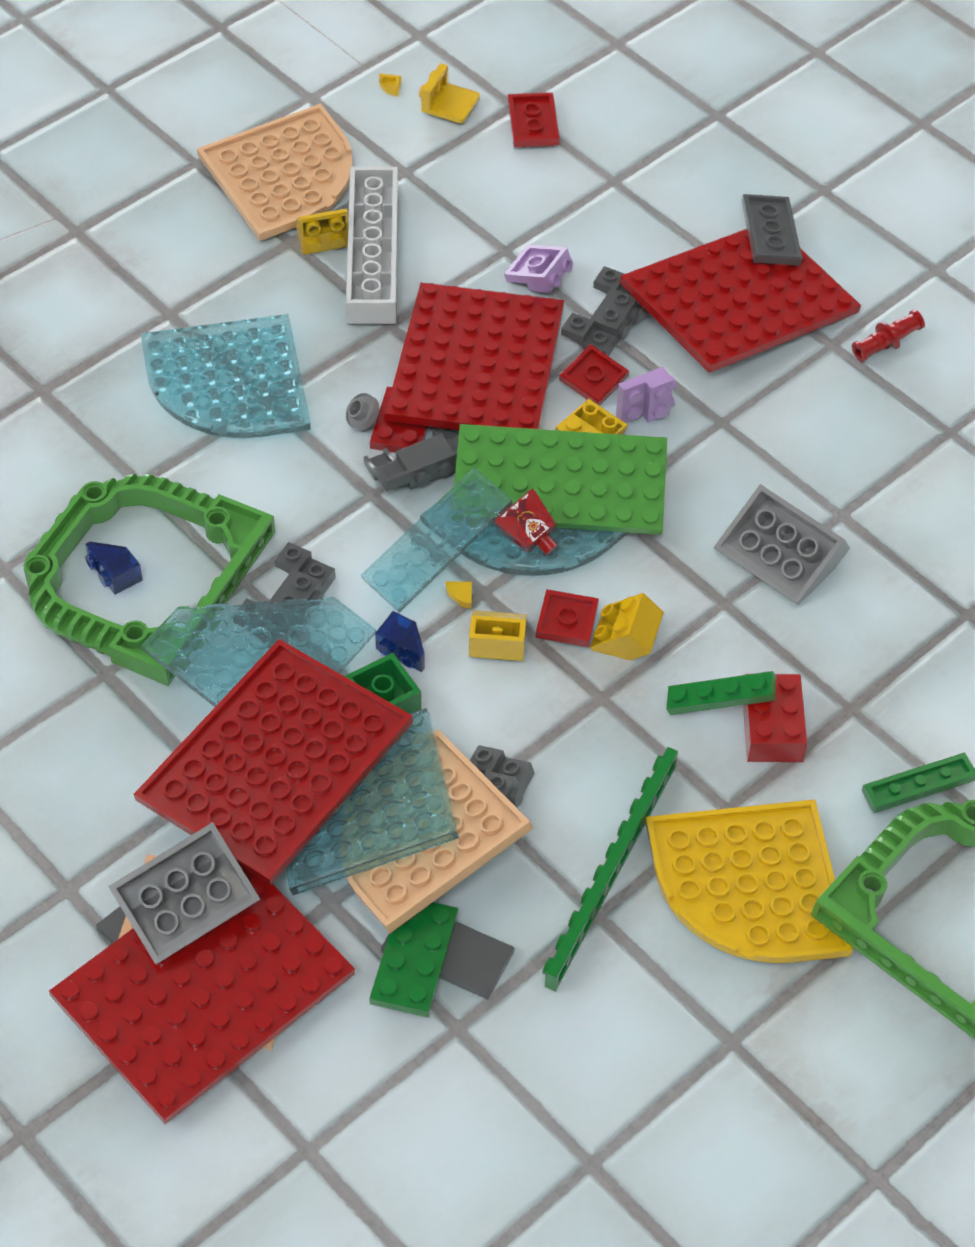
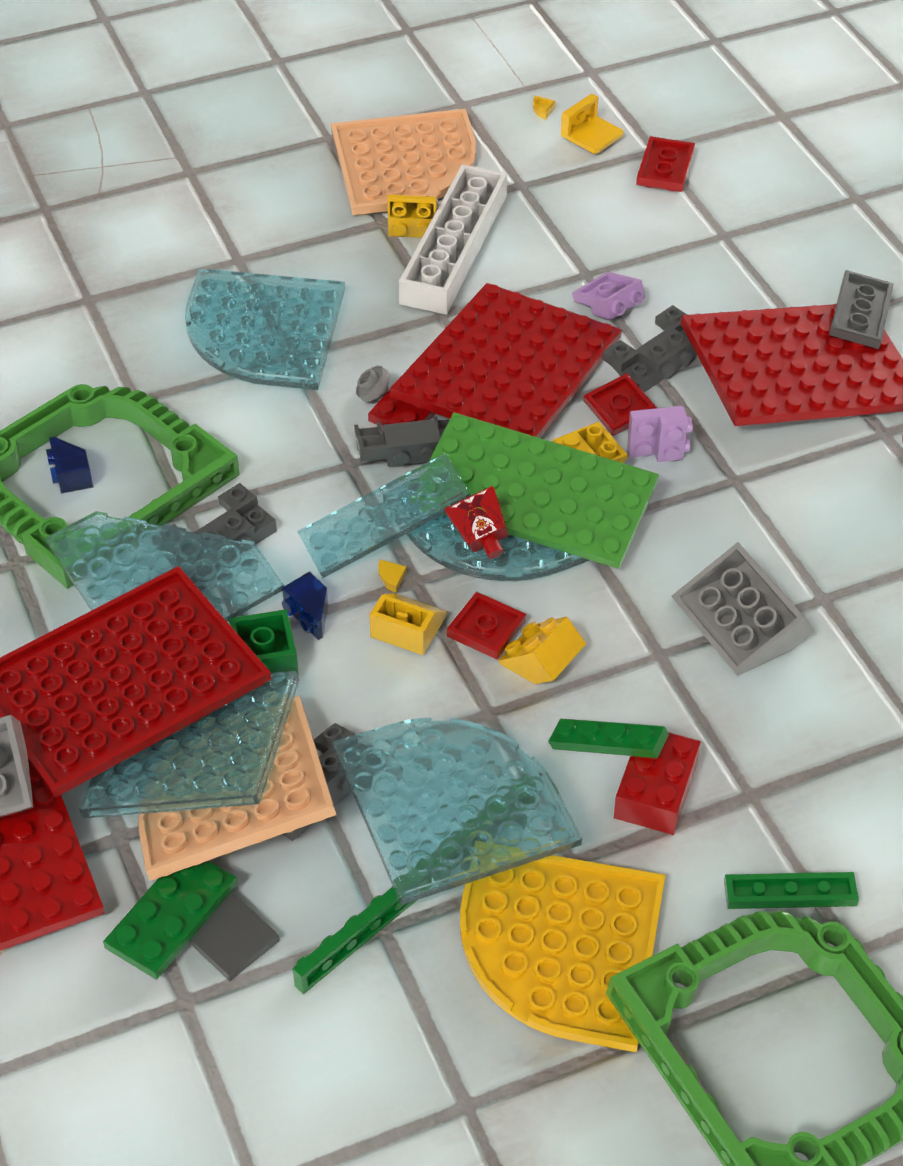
camera: 20 degrees right, 5 degrees down
none -> clear light blue plate [333,718,582,905]

